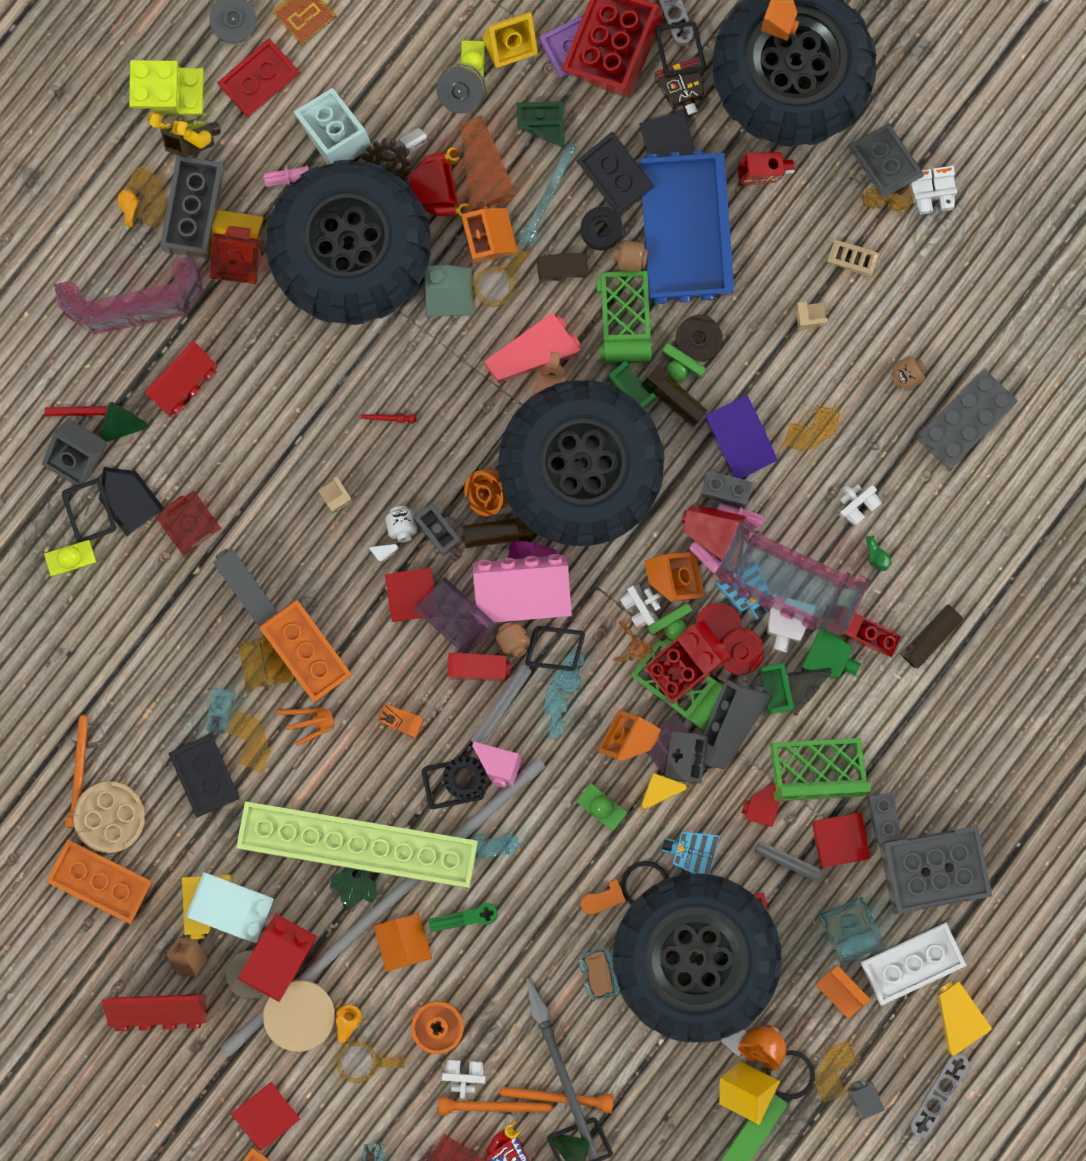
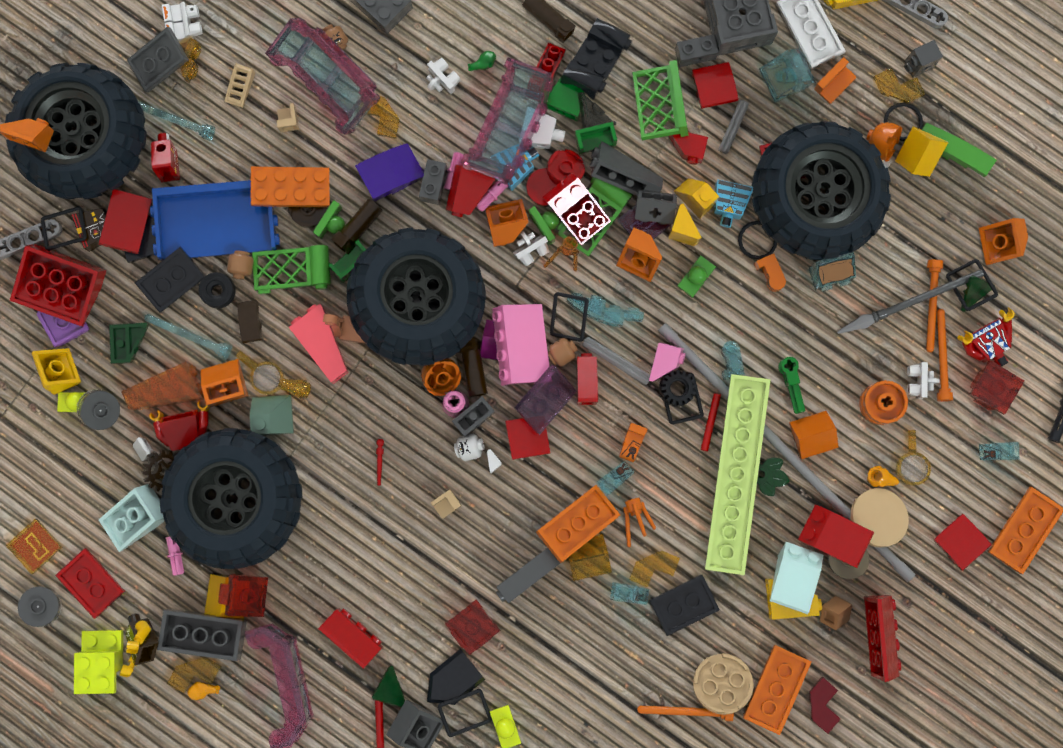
camera: 90 degrees left, 0 degrees up
none -> red tile [99,189,152,254]
none -> clear light blue piece [138,101,216,141]
none -> orange plate [251,166,330,207]
none -> windscreen [265,18,380,135]
none -> clear yellow cone [280,379,311,399]
none -> bright pink plant [442,391,469,418]
none -> black piece [560,18,632,100]
none -> clear light blue leg [596,461,635,496]
none -> yellow slope [674,178,719,219]
none -> red bar [700,393,721,452]
none -> dark red tile [809,677,840,734]

